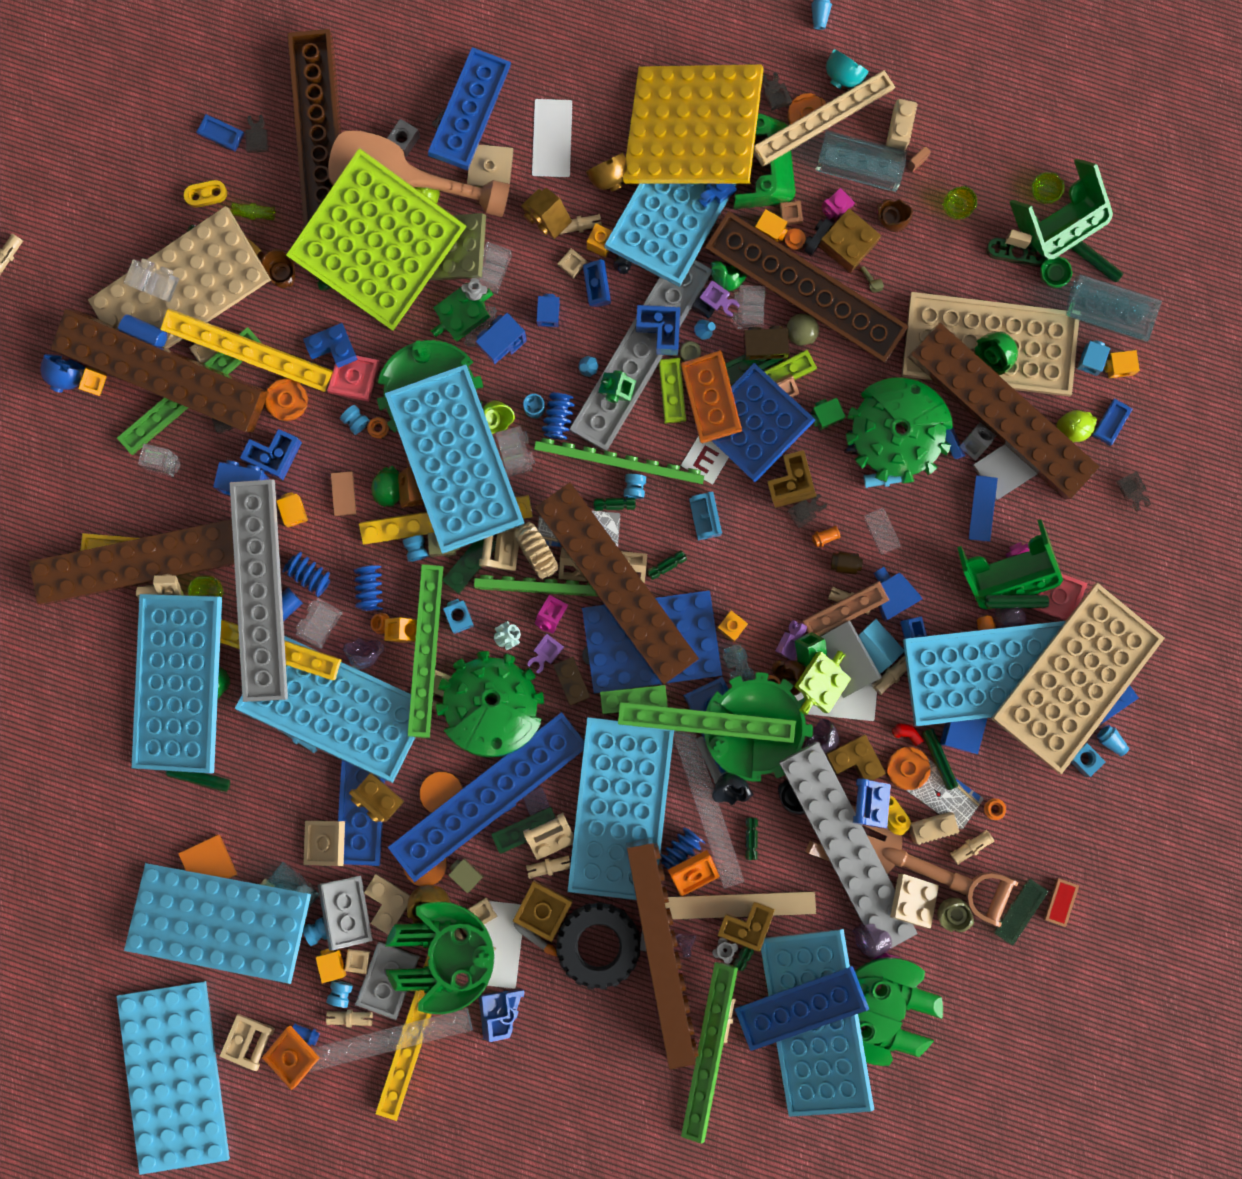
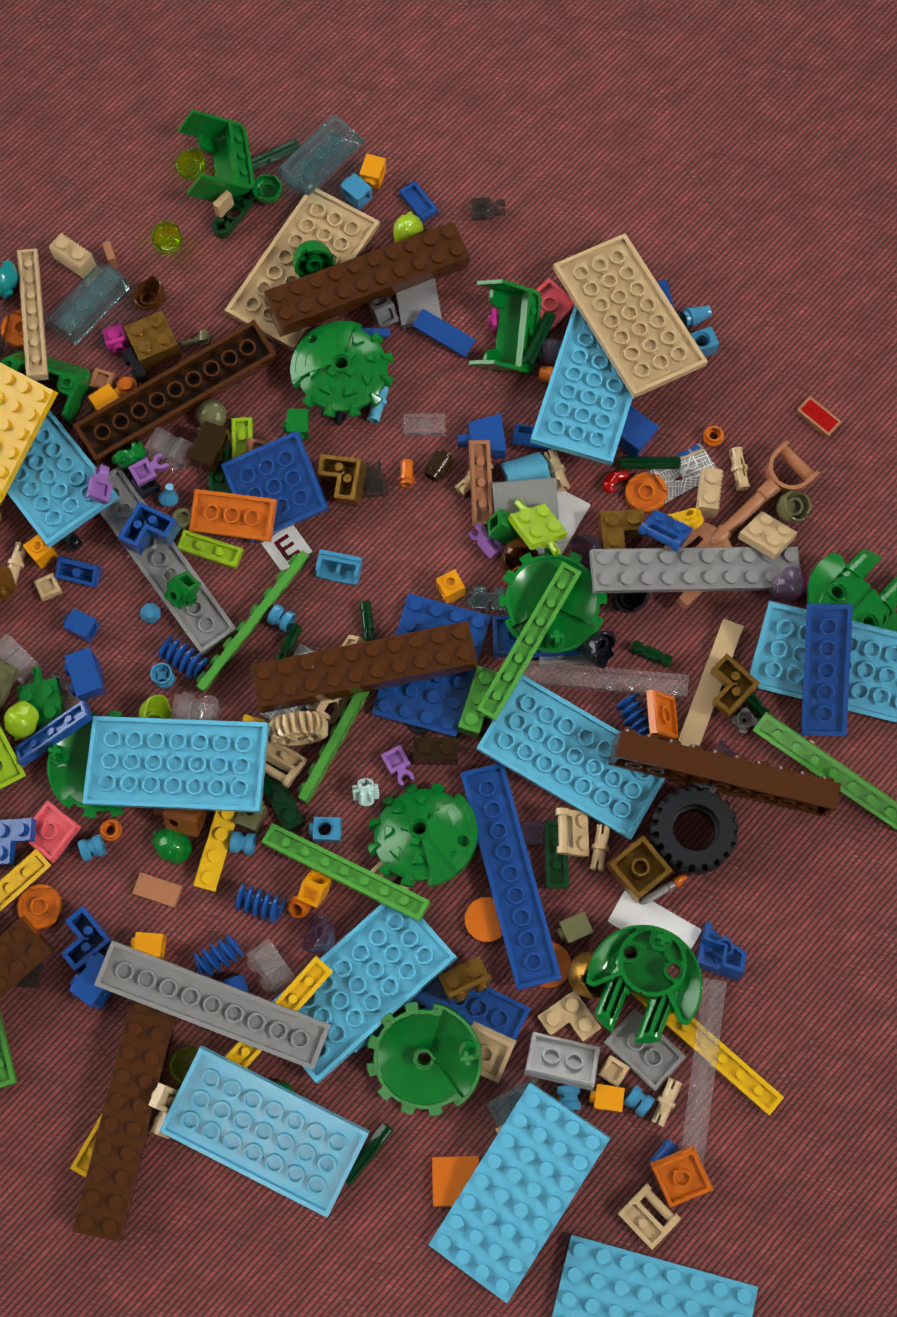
camera: 60 degrees left, 10 degrees down
clear brick [138,444,180,477] -> none
light grey plate [461,278,487,301] -> none
tan tile [468,898,498,924] -> none
dark pink bracket [535,595,568,634] -> none
blue plate [698,184,736,207] -> none
clear green plate [993,878,1049,946] -> none
none -> lime hair [4,701,39,741]
none -> blue tile [14,700,93,767]
none -> medium lavender plate [86,464,113,505]
none -> green piece [367,1002,482,1116]

